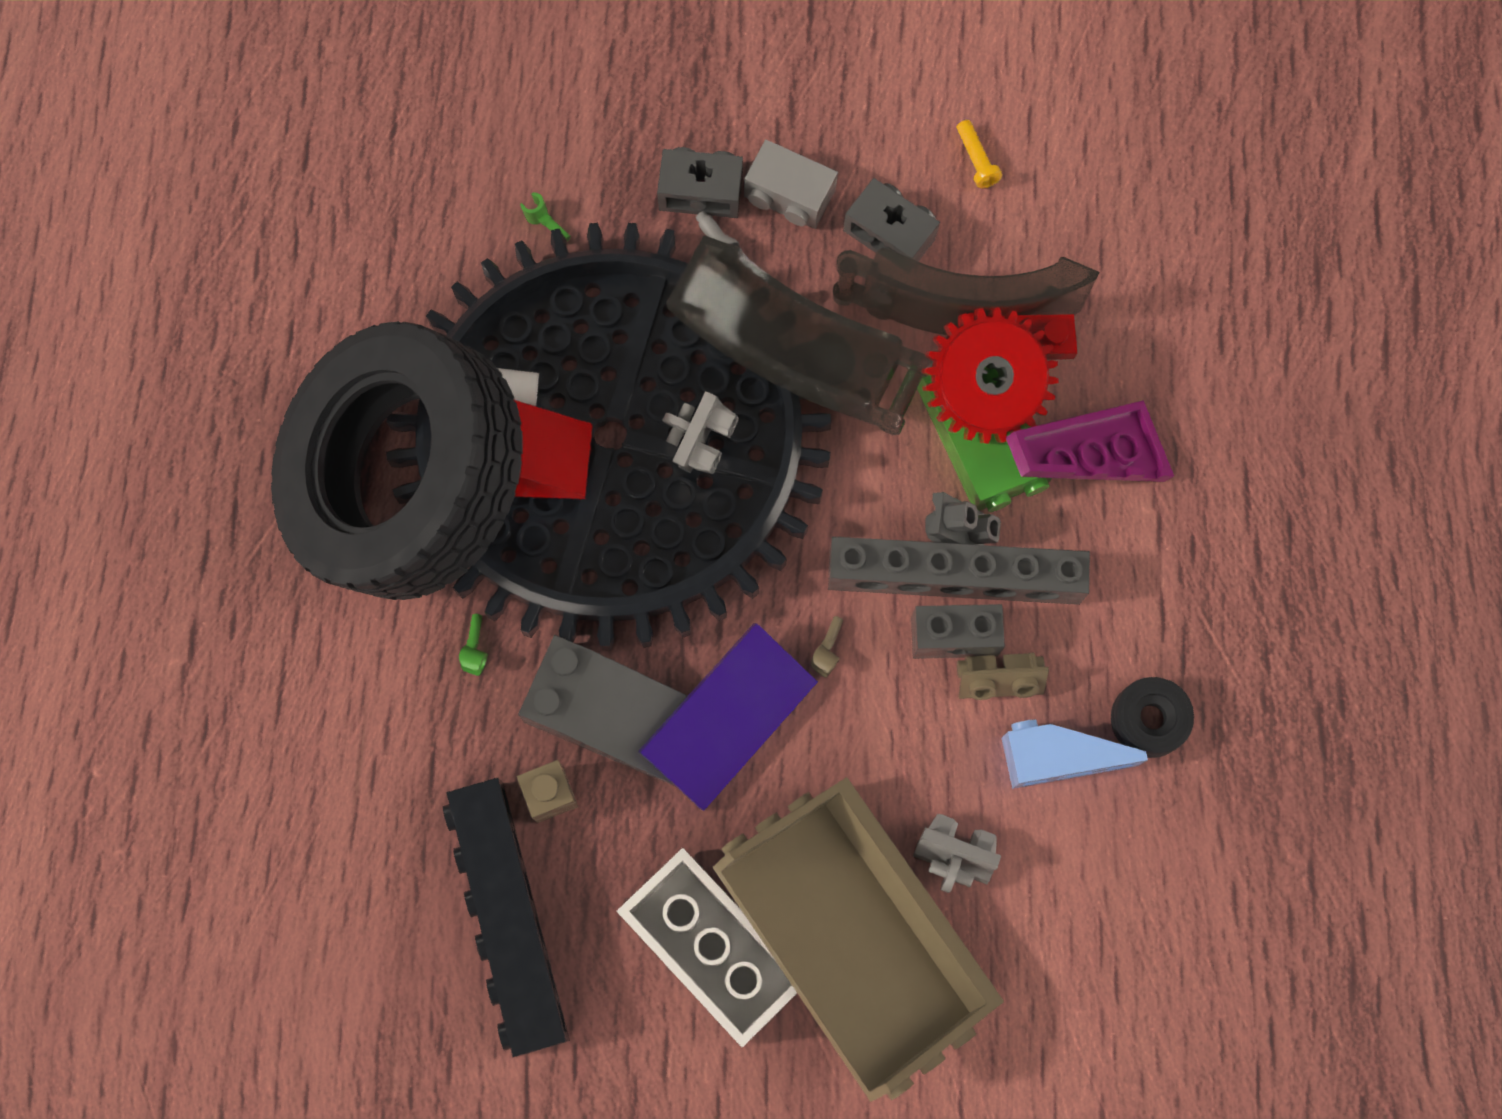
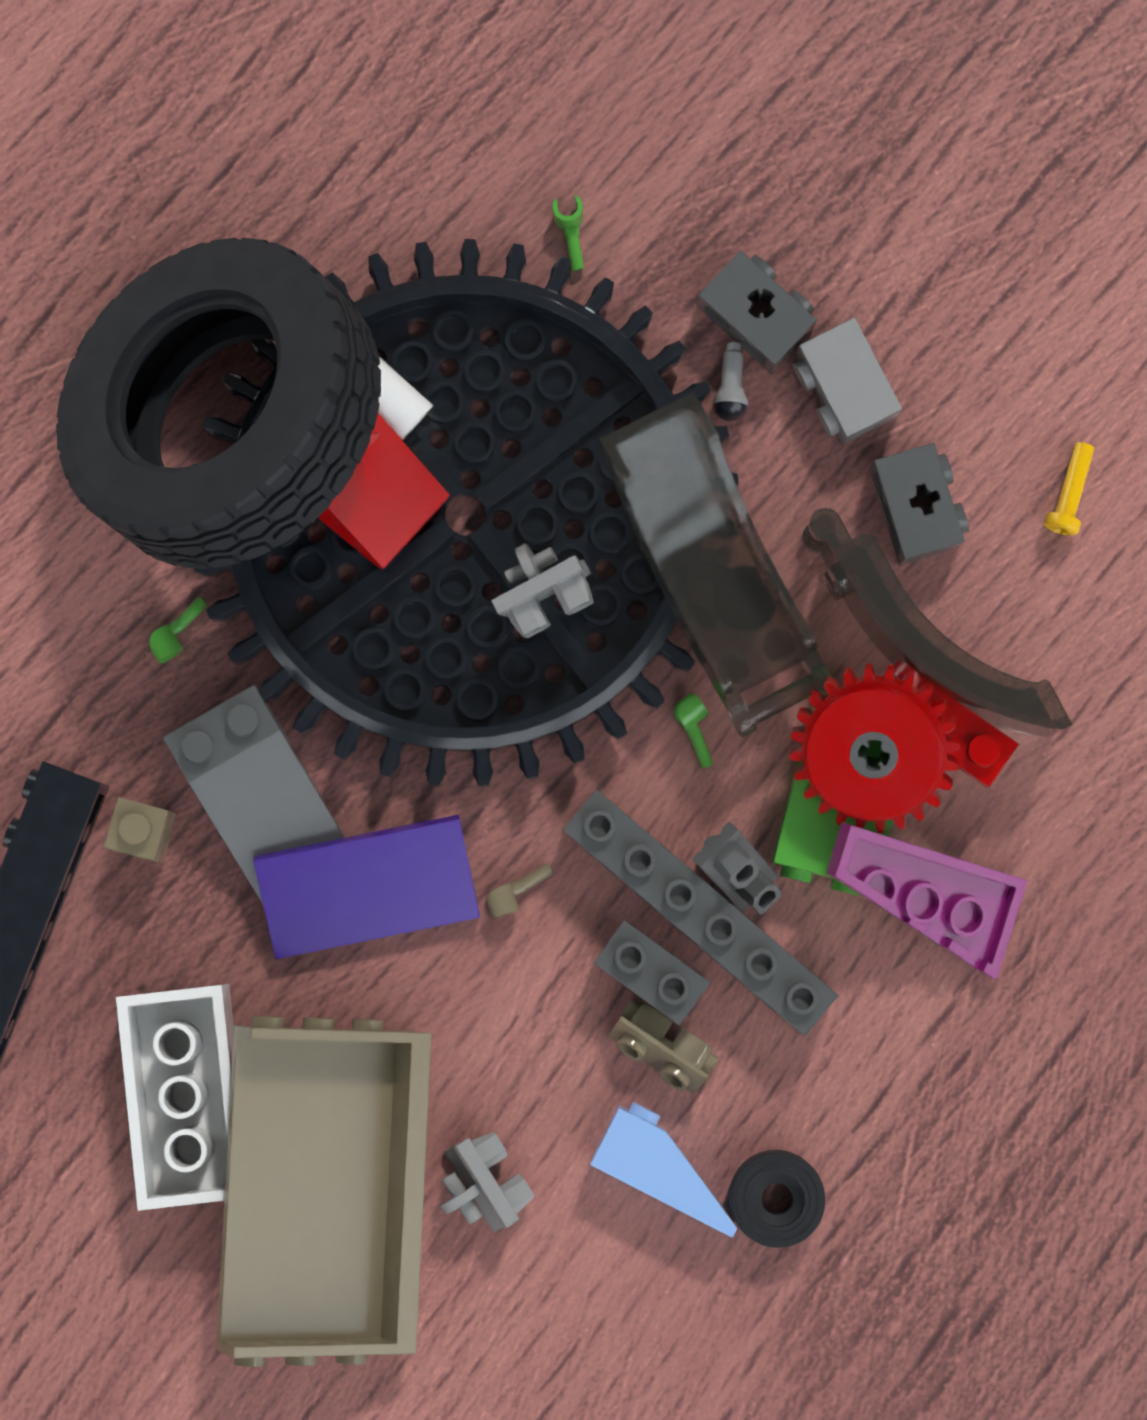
camera: 40 degrees right, 10 degrees up
none -> bright green hand [673,693,713,769]

